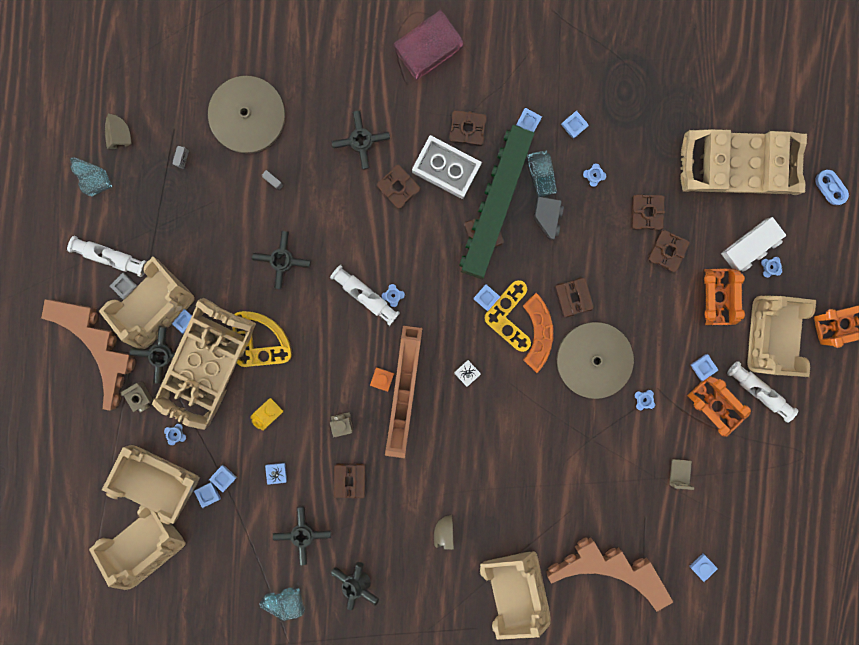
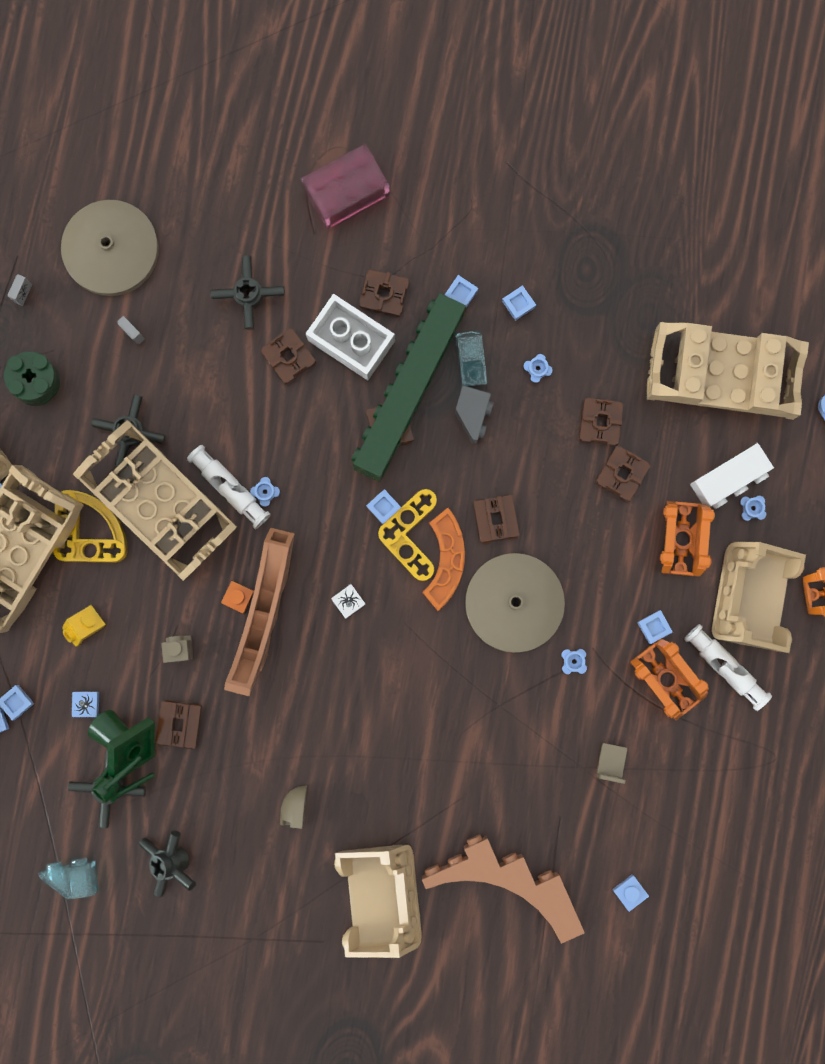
camera: 15 degrees right, 5 degrees down
none -> dark green brick [4,352,60,406]
none -> tan piece [73,420,237,581]
none -> dark green plant [88,710,155,779]
none -> dark green plant [92,756,155,804]

